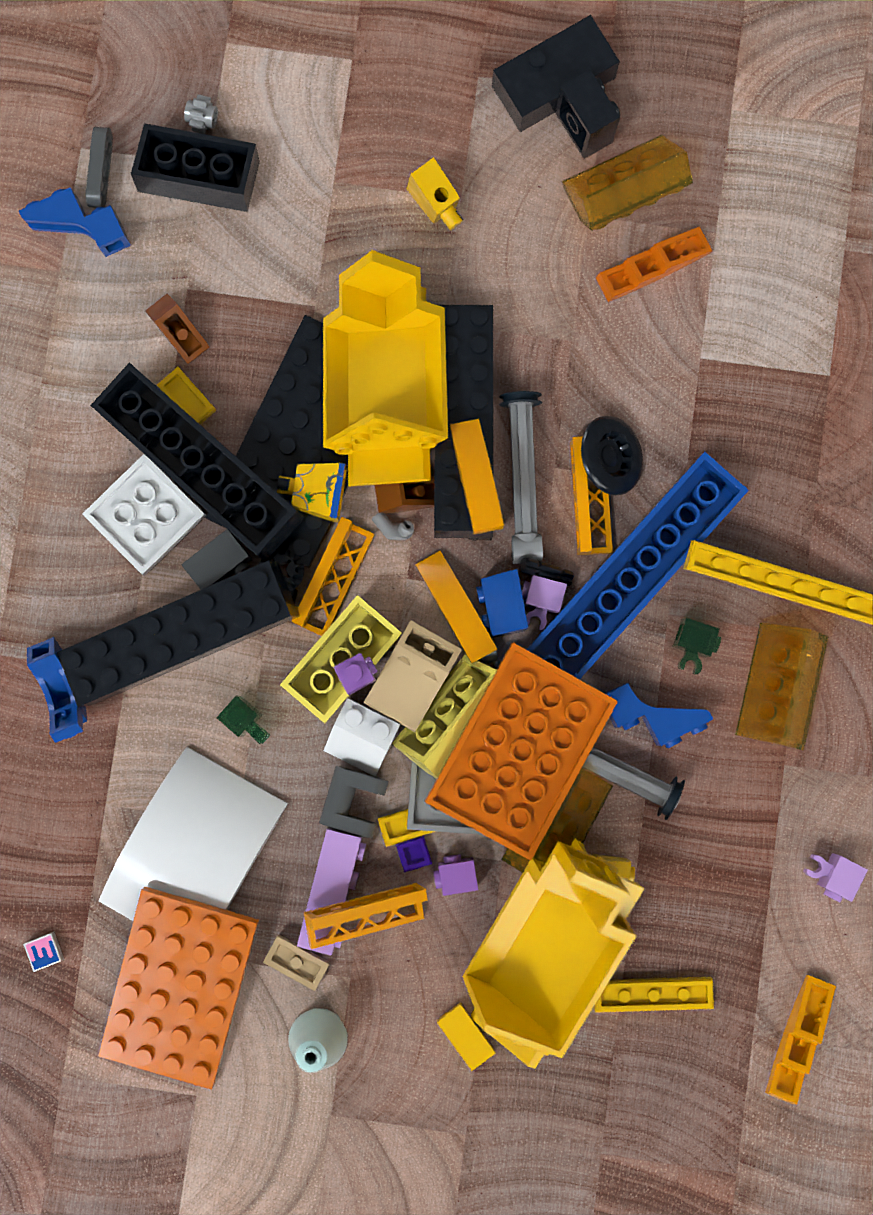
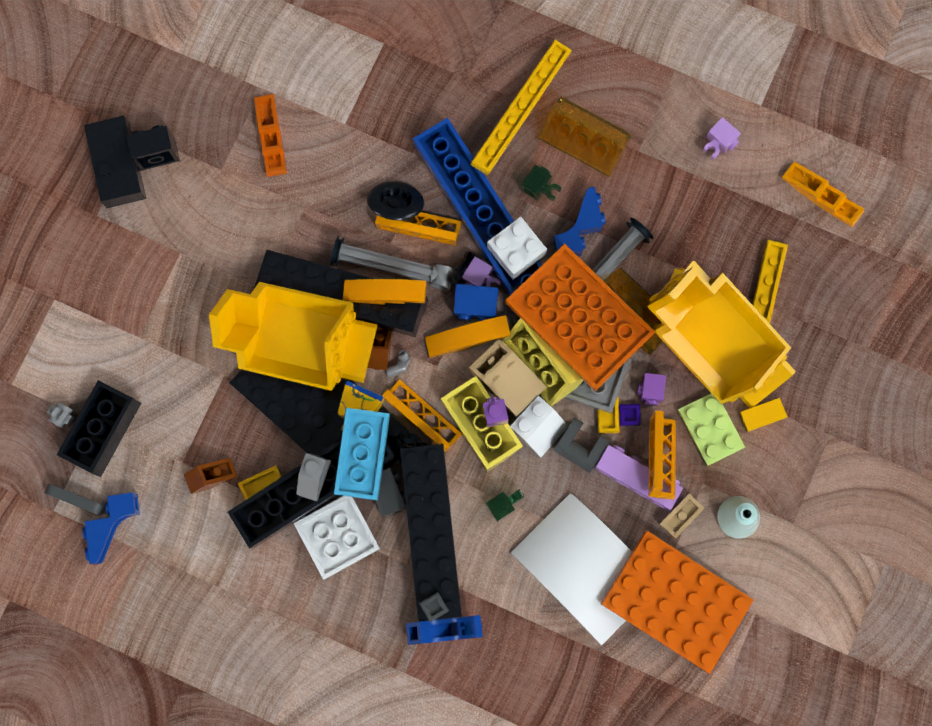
camera: 70 degrees left, 5 degrees down
tile [24,932,64,972] -> none
yellow torso [406,157,463,231] -> none
clear yellow slope [562,135,693,231] -> none
none -> light grey slope [296,453,331,501]
none -> medium azure plate [334,408,390,500]
none -> dark grey tile [419,592,449,622]
none -> white brick [487,217,547,280]
none -> yellowish green plate [677,393,745,467]

